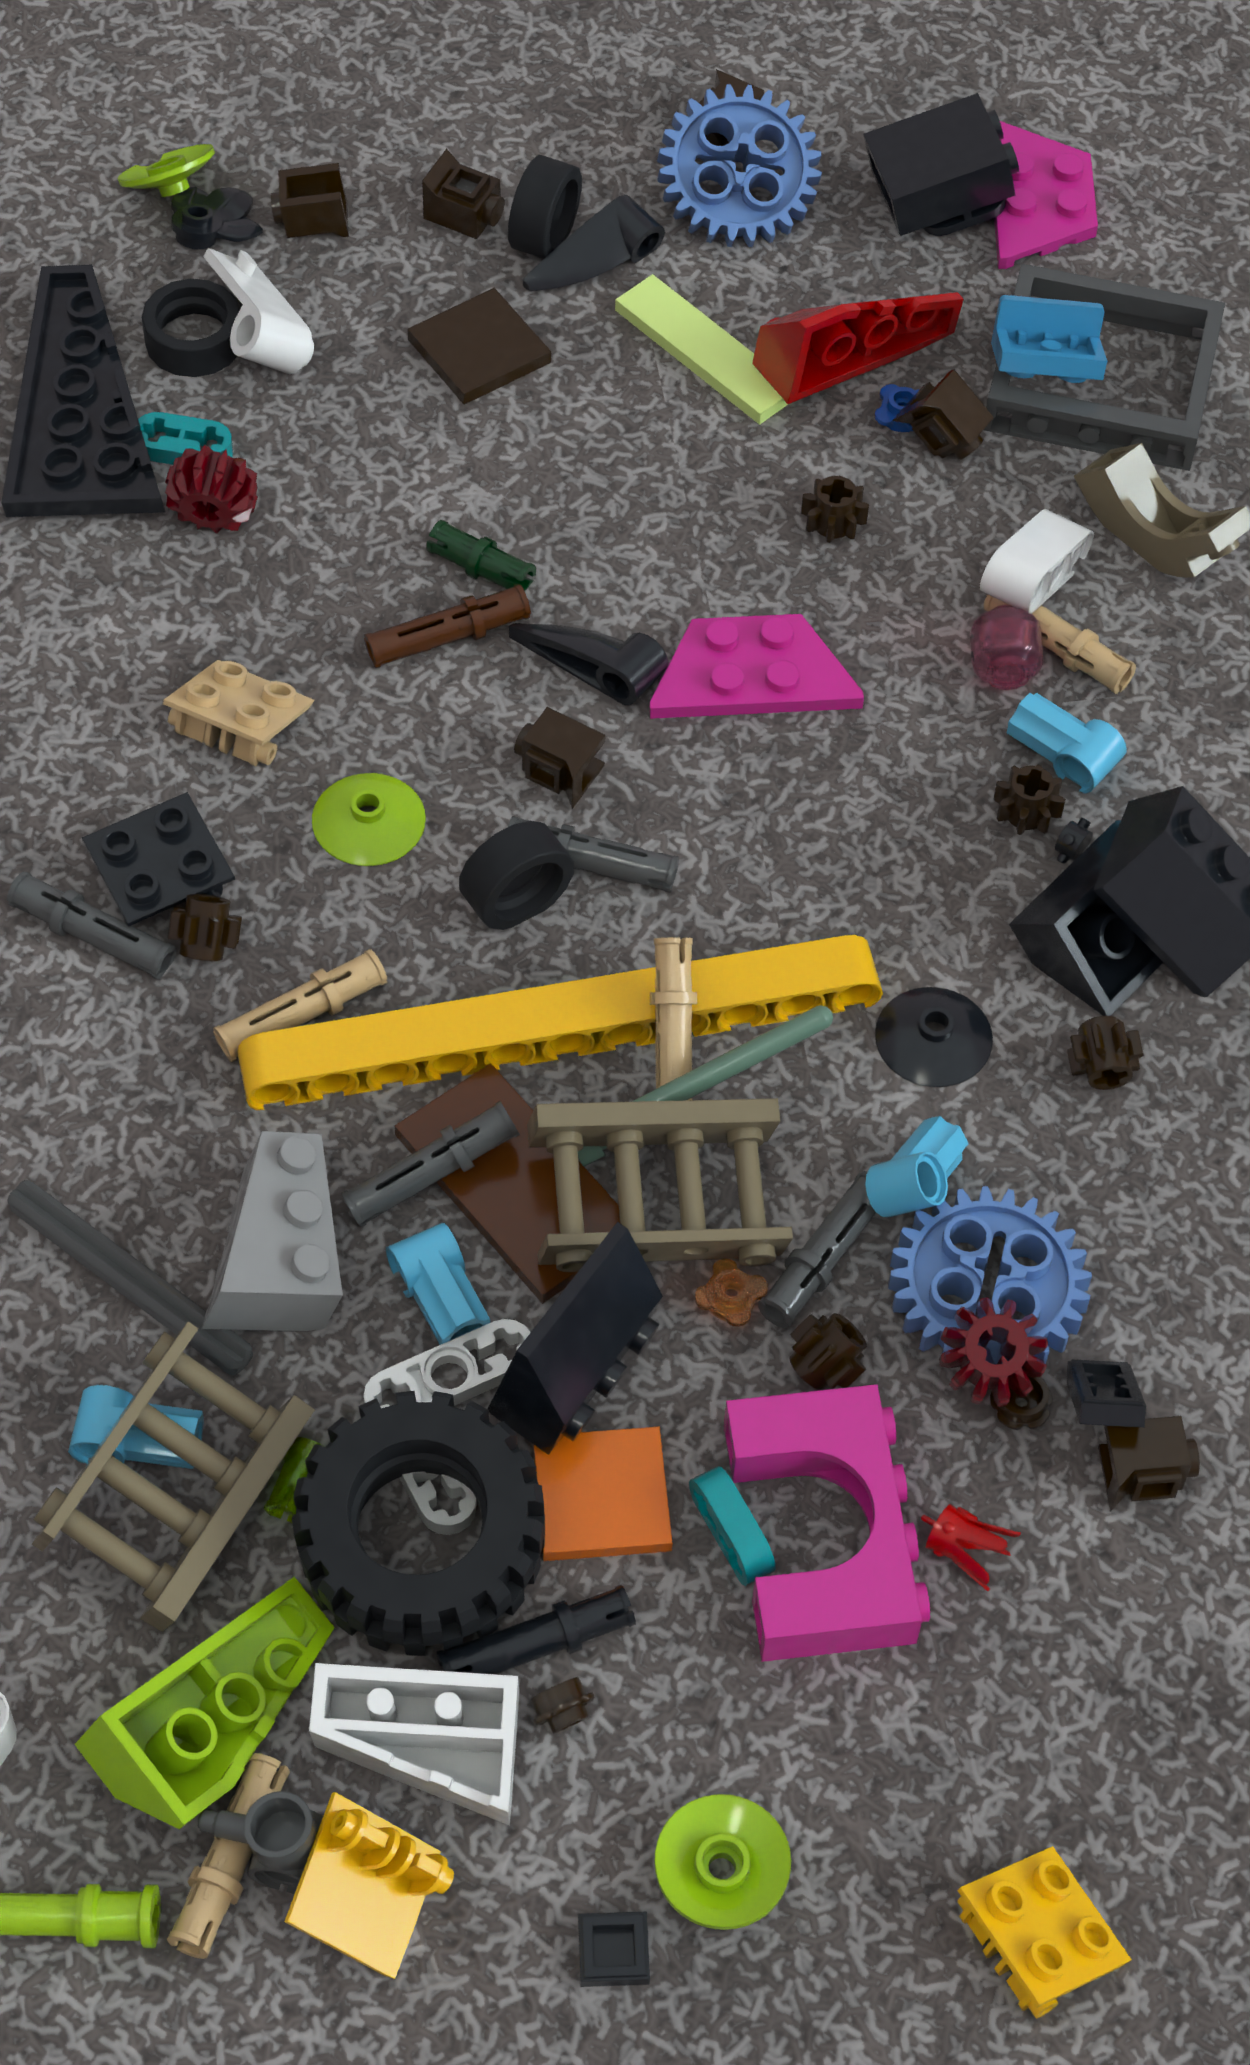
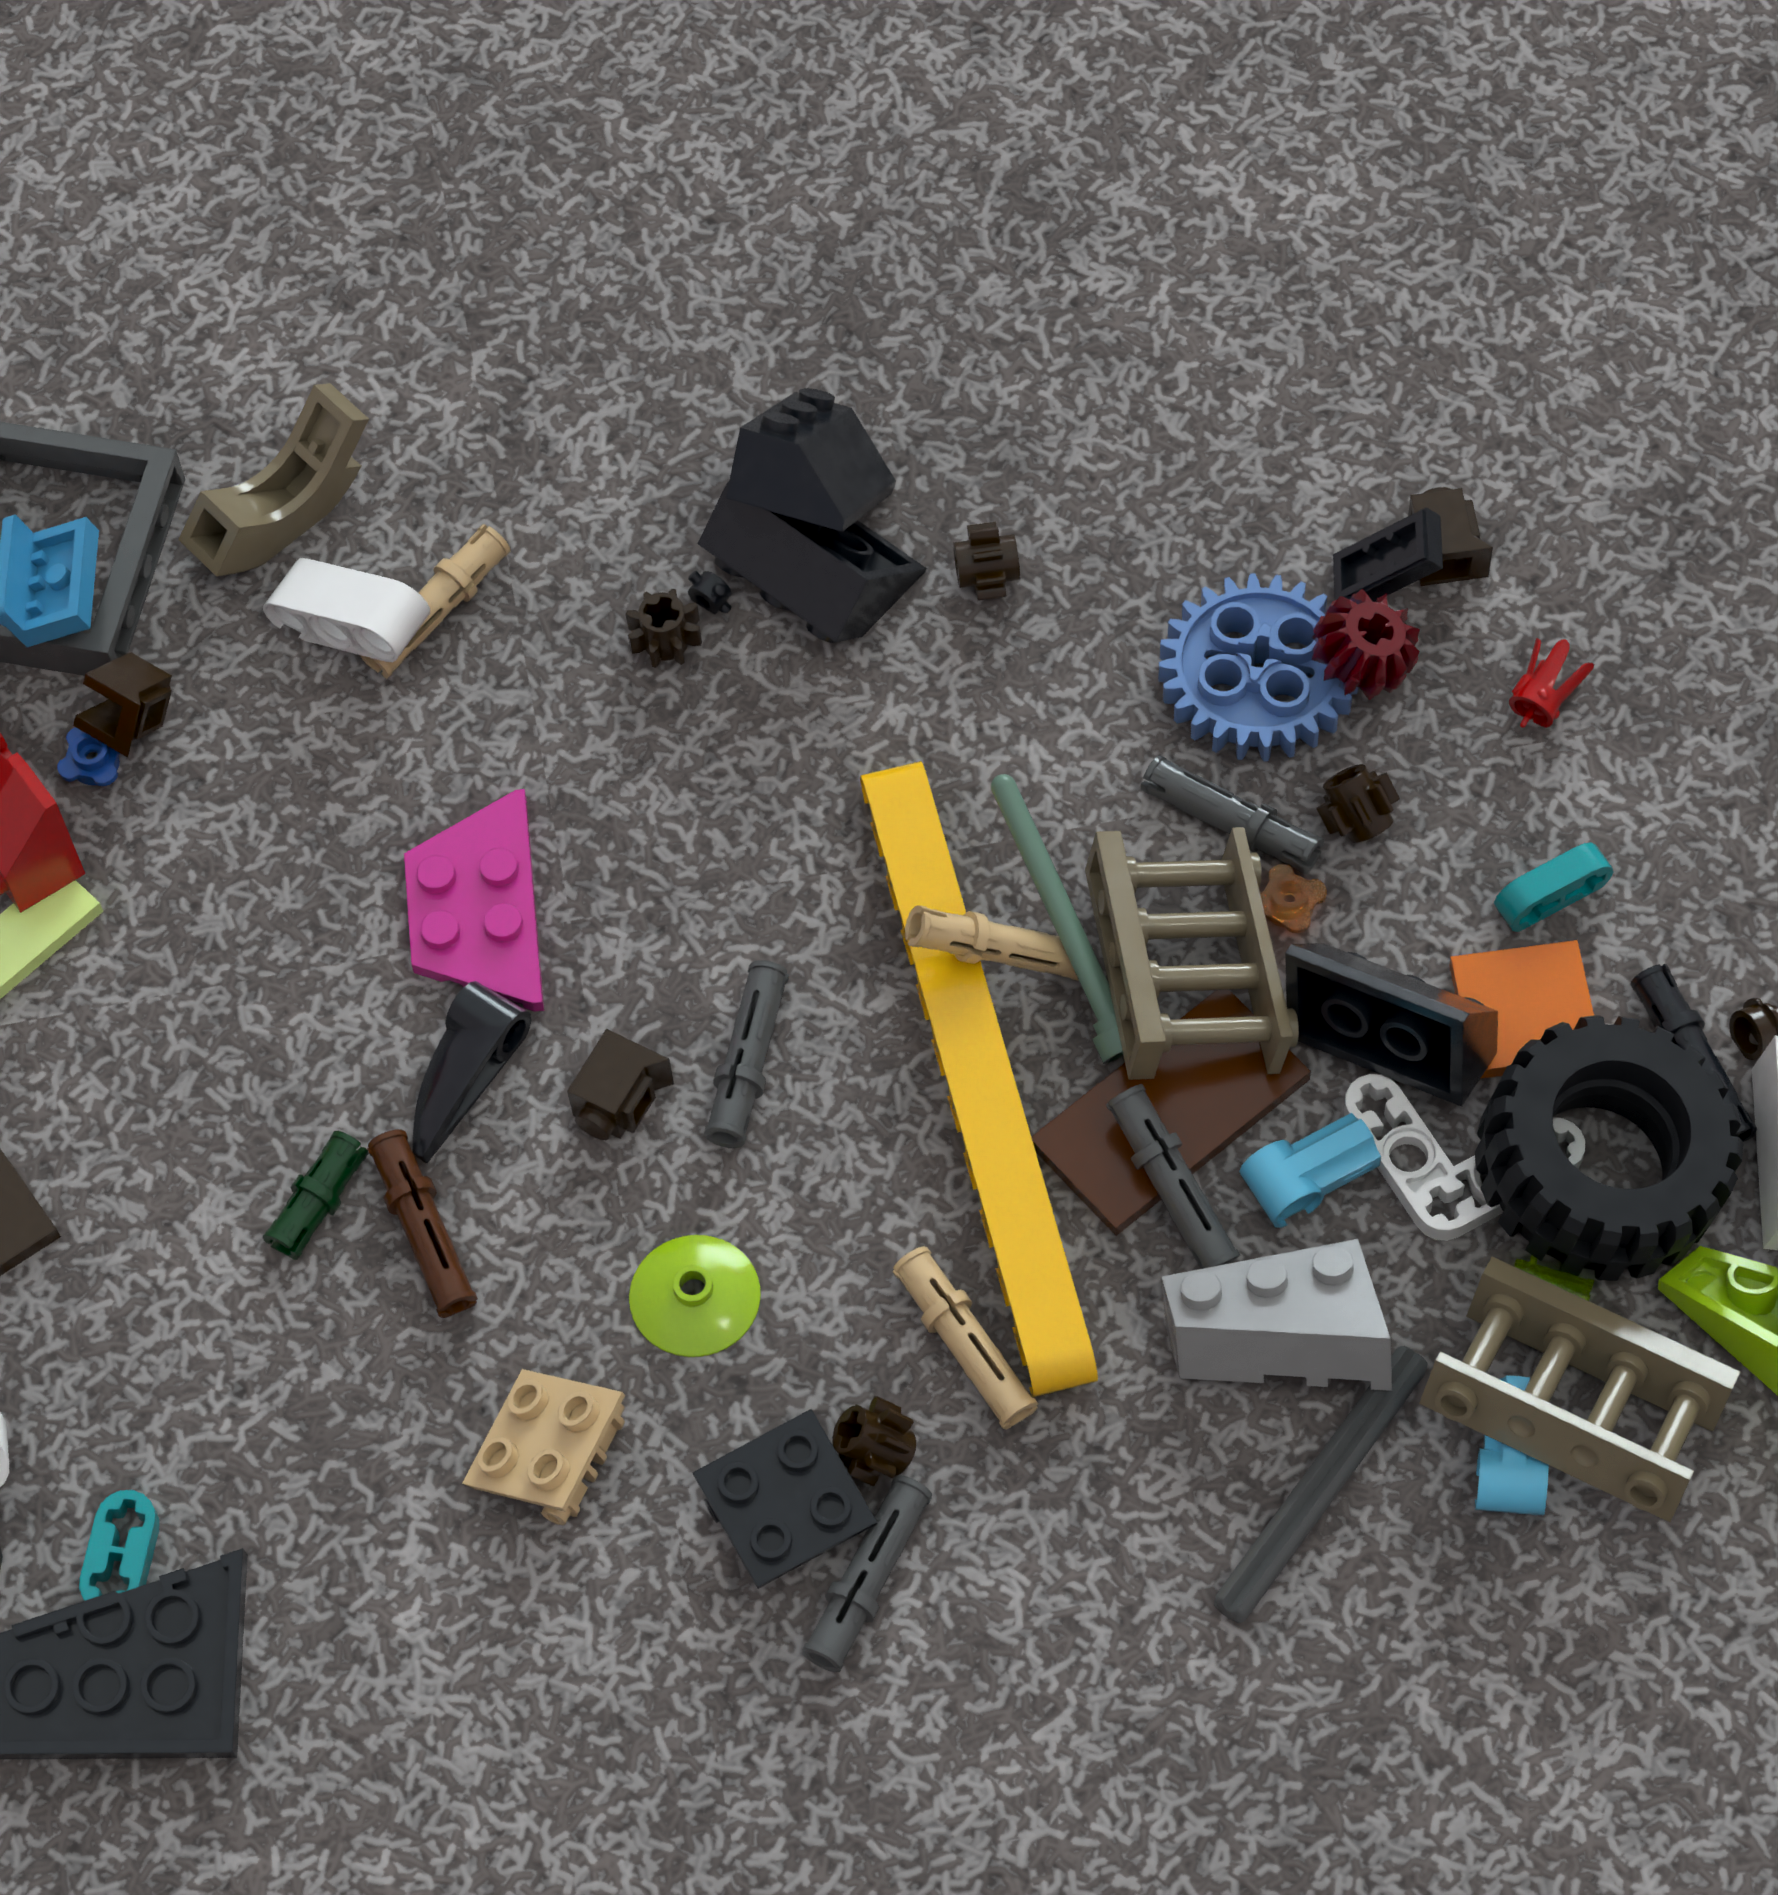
camera: 85 degrees left, 5 degrees up
dark red gear [165,445,258,533] -> none
black tyre [459,821,574,930] -> none
dark pink arch [723,1384,930,1662] -> none
dark brown gear [801,475,869,543] -> none
medium azure piece [865,1116,969,1217] -> none
black dish [875,987,993,1087] -> none
clear pink head [970,605,1044,690] -> none
medium azure piece [1007,693,1127,794] -> none

